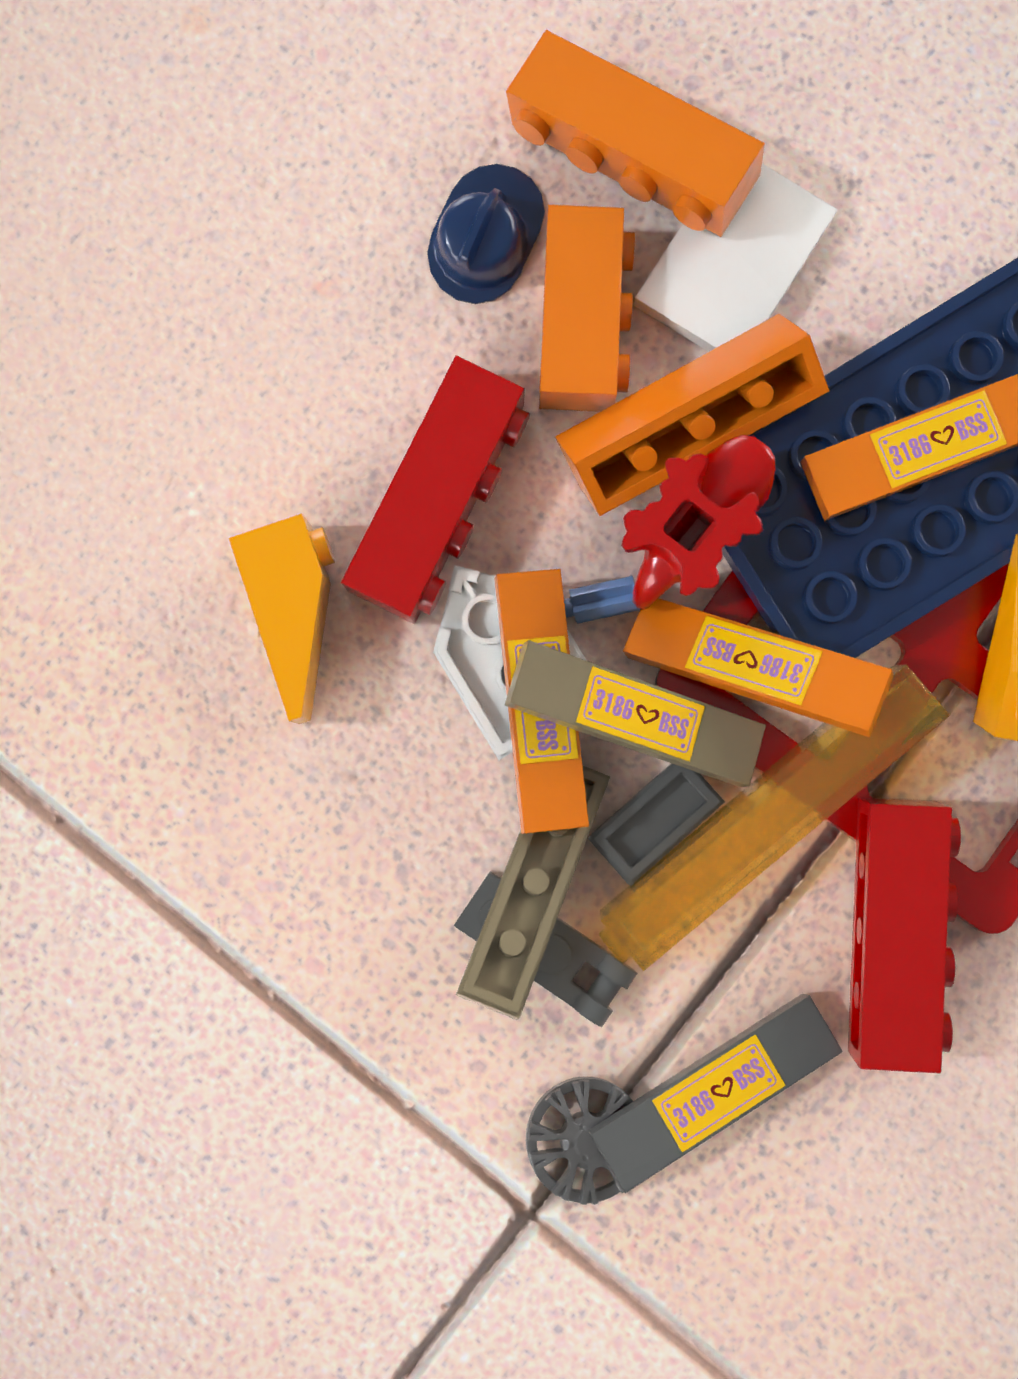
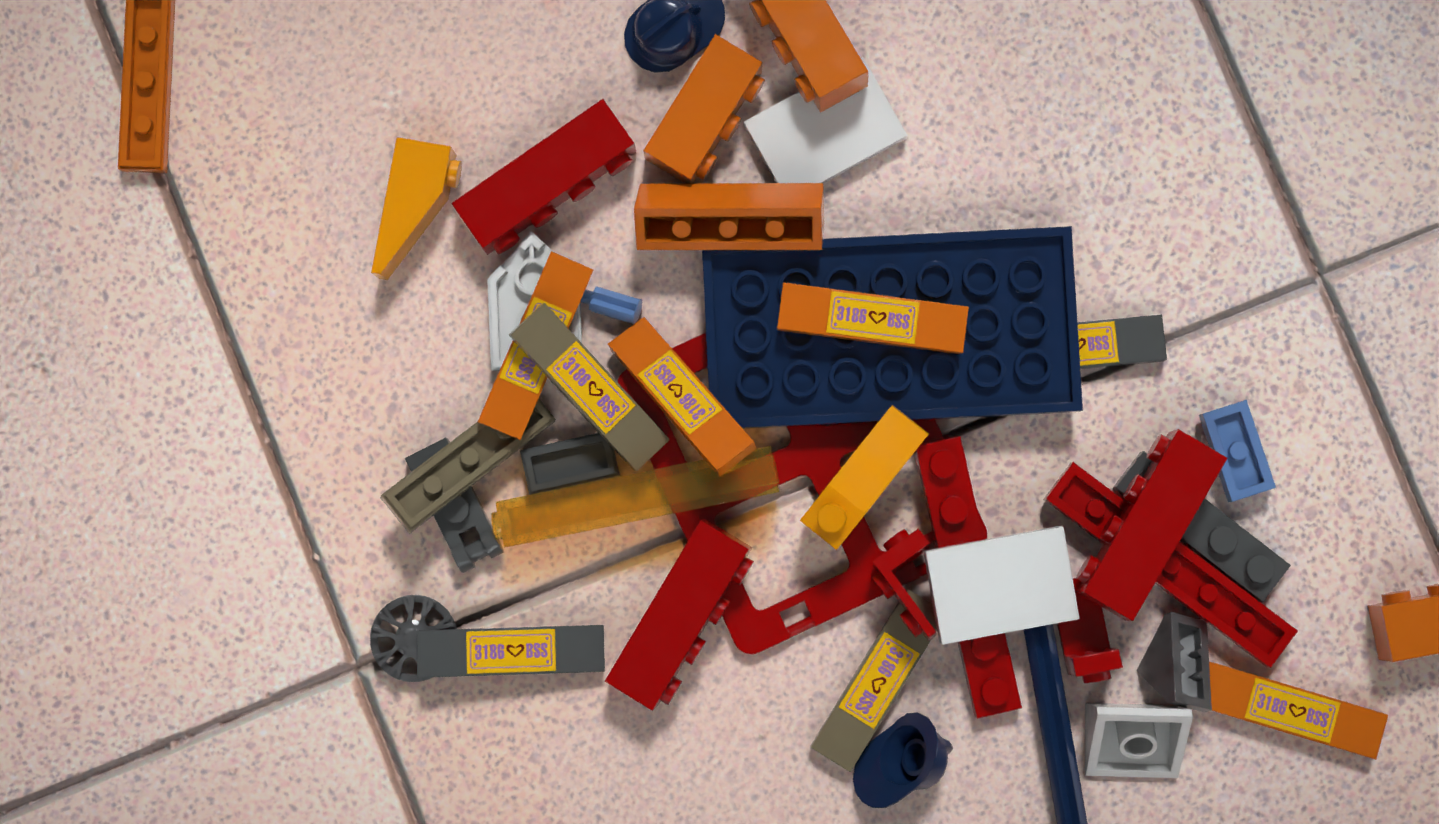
camera: 30 degrees right, 0 degrees up
red animal [622,435,775,610] -> none

